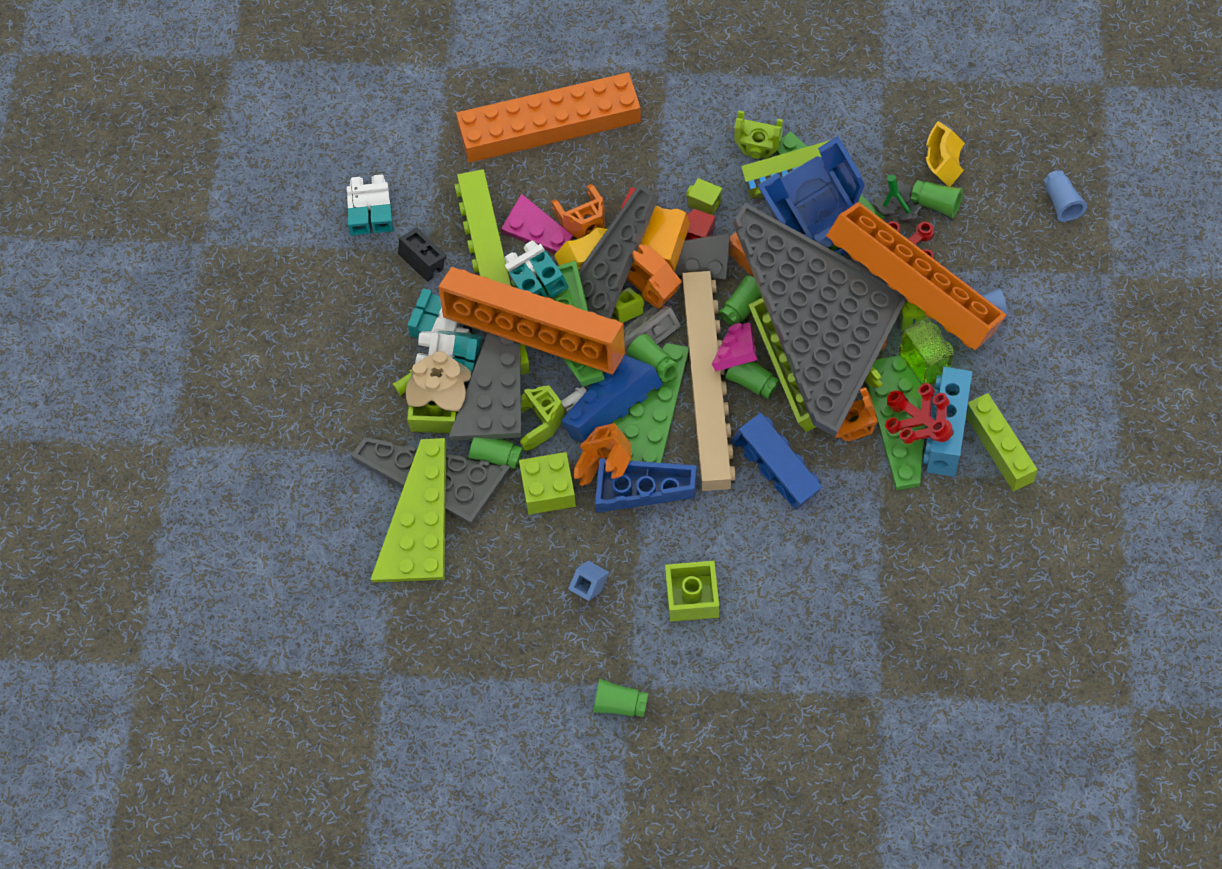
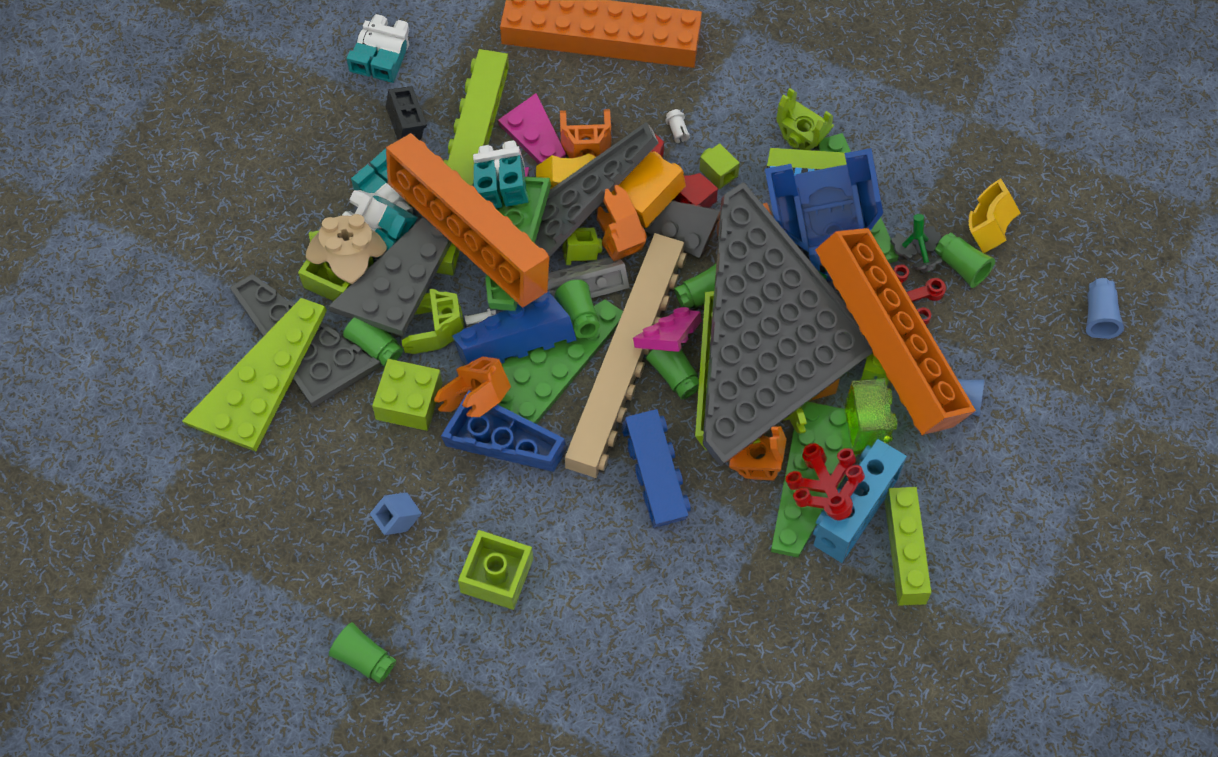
camera: 20 degrees right, 0 degrees up
none -> white pin [665,109,690,143]

